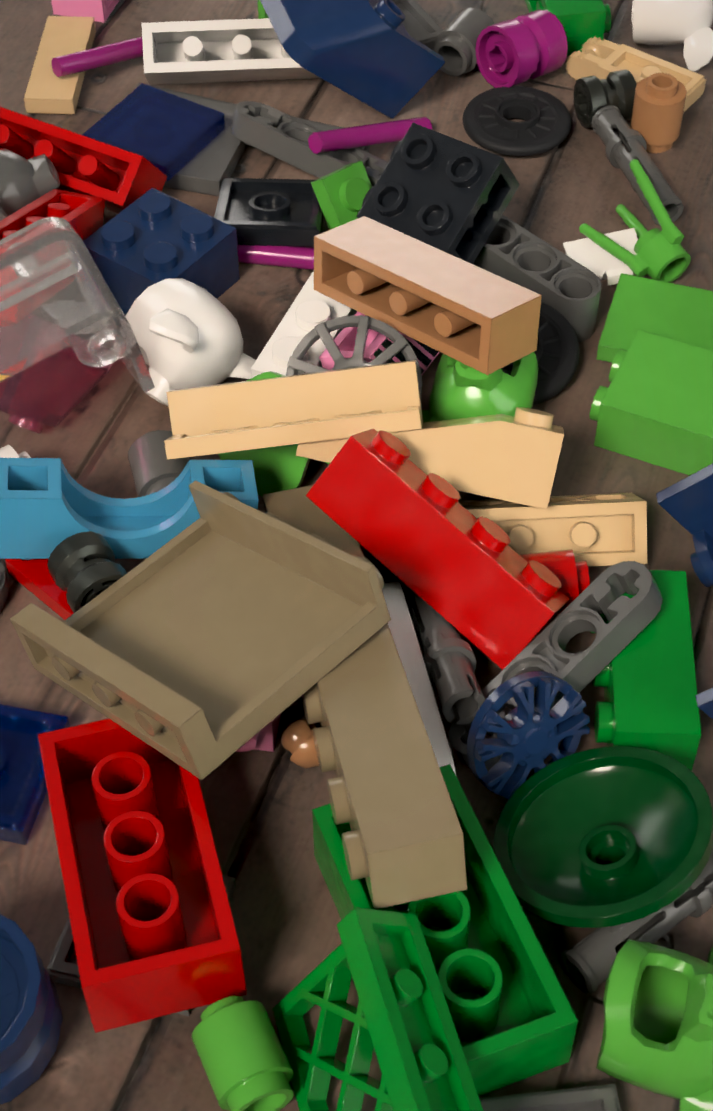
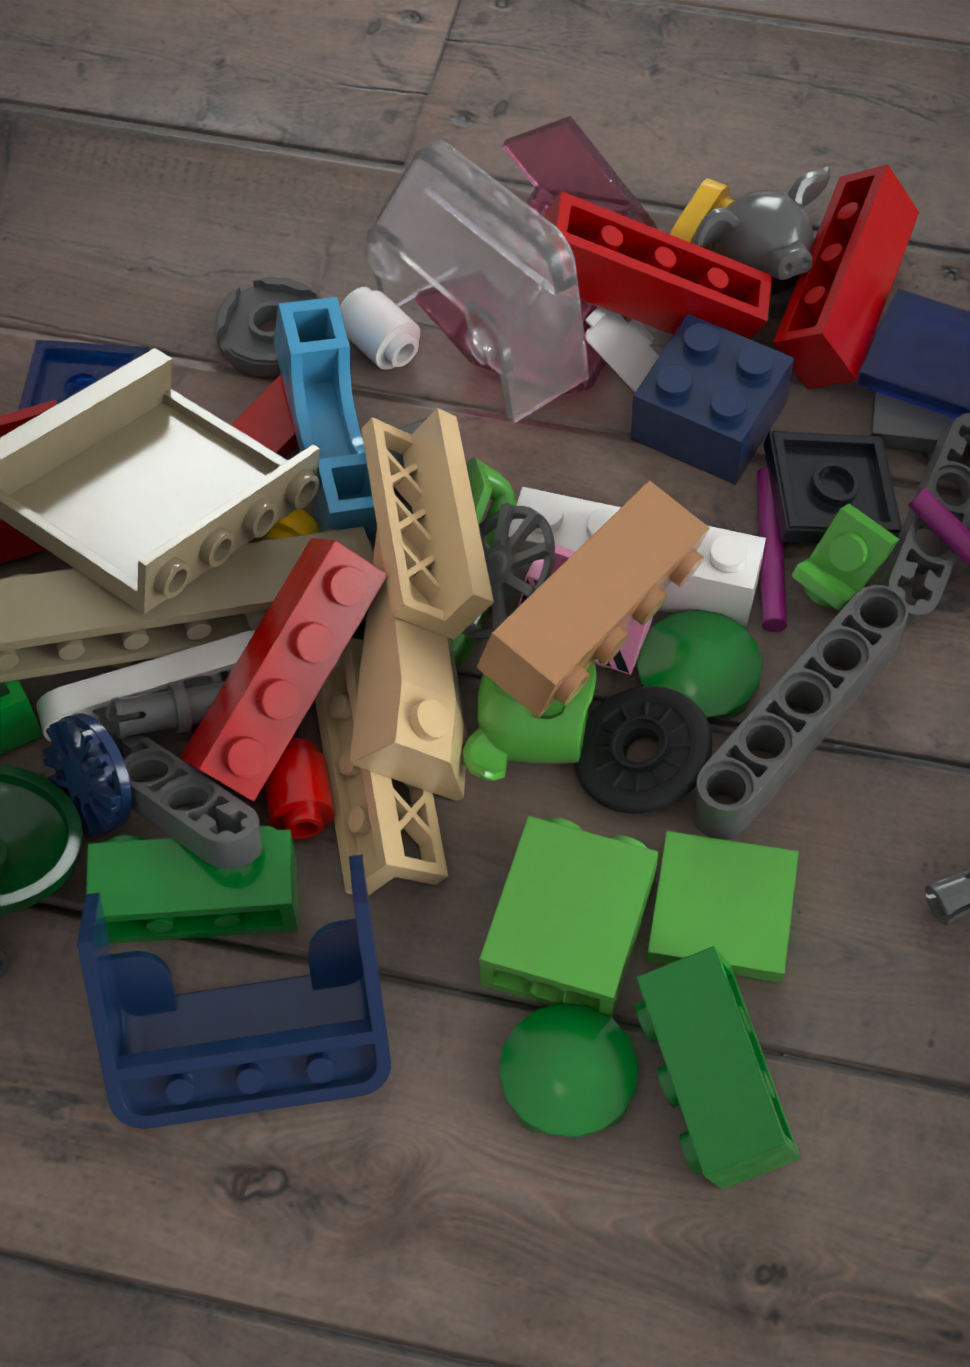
camera: 85 degrees right, 10 degrees up
pearl dark grey wheel [47,531,127,613] -> none
white piece [121,278,256,406] -> none
black brick [356,123,520,264] -> none
white piece [563,228,638,286] -> none
bright green plant [579,159,691,283] -> none

